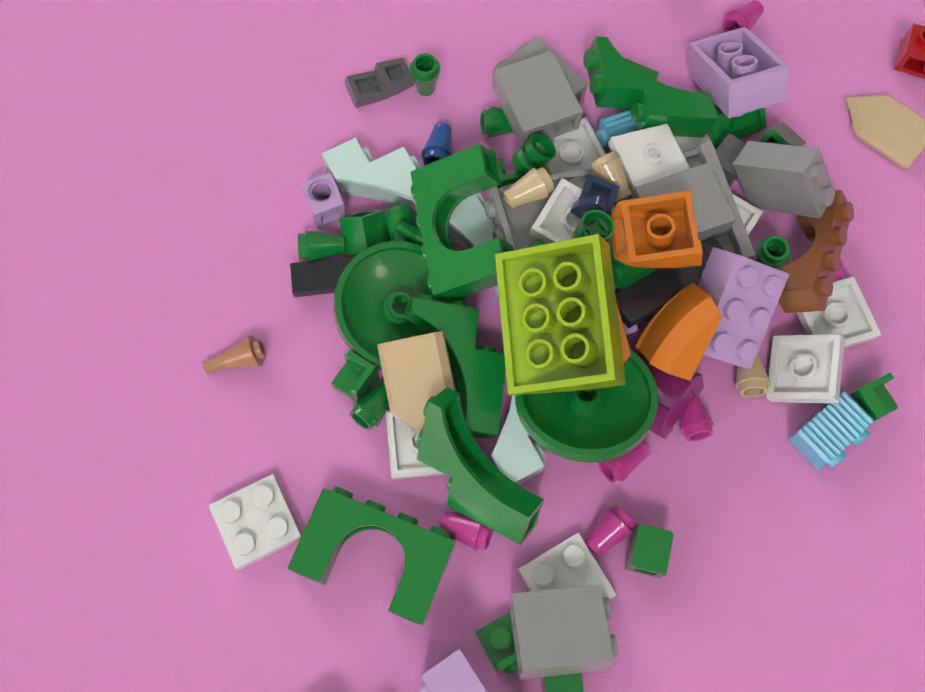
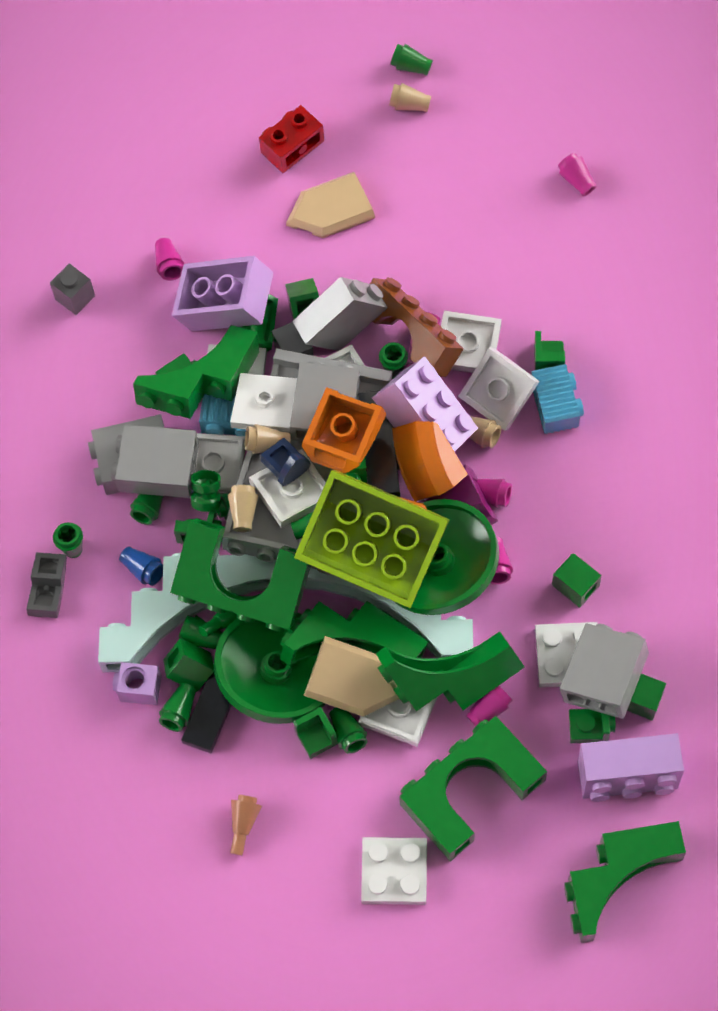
camera: 55 degrees left, 5 degrees down
green wheel [572,209,615,242] -> none
dark pink cone [585,504,637,557] -> none

